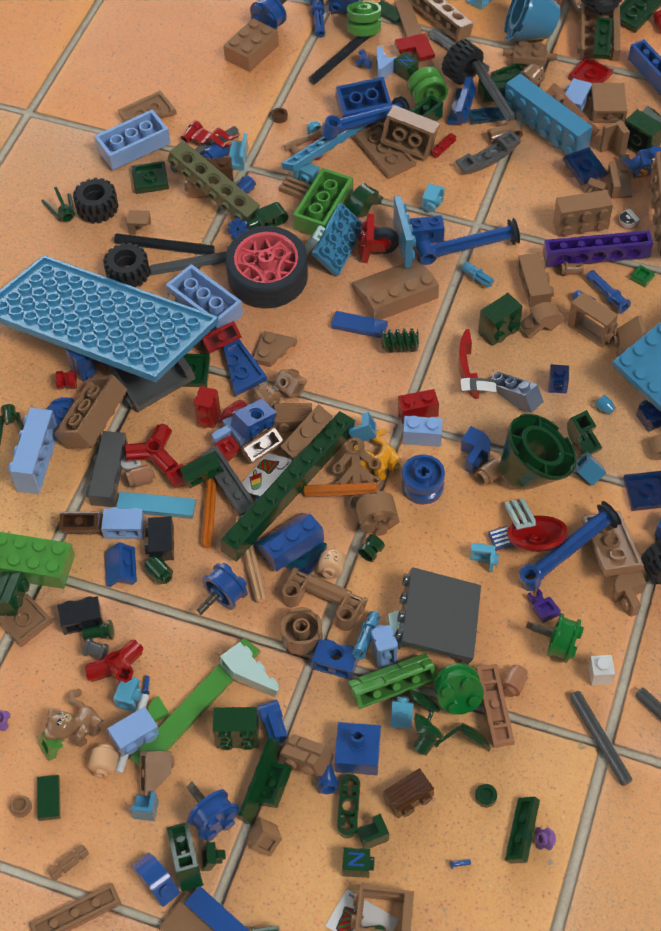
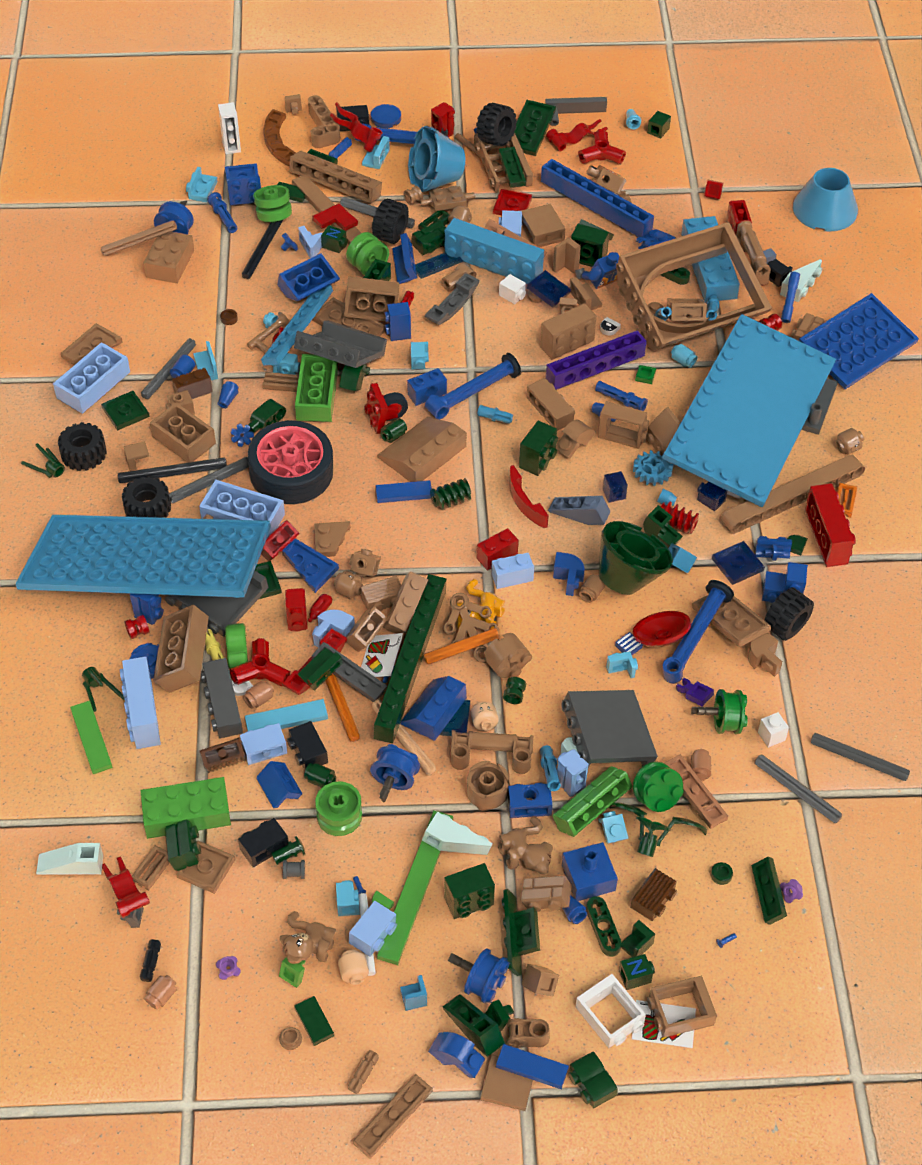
camera: 25 degrees left, 5 degrees down
red piece [85,640,144,683] -> none
medium nougat slope [139,750,174,796] -> none
olive brick [167,140,260,222] -> none
red flag [180,120,240,148] -> none
blue brick [230,399,277,440] -> none
blue piece [257,699,288,743] -> none
light aqua tile [305,226,325,256] -> none
dark azure tile [311,203,362,277] -> none
blue piece [321,96,410,139] -> none
dark azure panel [349,412,377,441] -> none
dark azure tile [393,196,416,268] -> none
blue wheel [402,454,445,505] -> none
white sticker [461,378,497,392] -> none
dark grey axle [472,60,515,121] -> none
light aqua tile [505,498,536,529] -> none
medium nougat pin [560,262,584,276] -> none
none -> medium nougat axle [101,220,177,256]
none -> medium nougat brick [150,403,216,462]
none -> light yellow pin [205,629,224,661]
none -> bright green animal [225,623,248,669]
none -> dark grey panel [294,320,387,368]
none -> bright green wheel [315,781,362,836]
none -> dark green brick [381,418,407,443]
none -> blue brick [385,302,411,341]
none -> medium nougat wheel [404,186,423,206]
none -> medium nougat animal [498,816,553,874]
none -> white brick [499,274,526,304]
none -> medium nougat piece [506,1018,550,1048]
none -> white window [576,974,646,1048]
none -> dark azure gear [633,450,673,486]
none -> red piece [661,501,699,534]

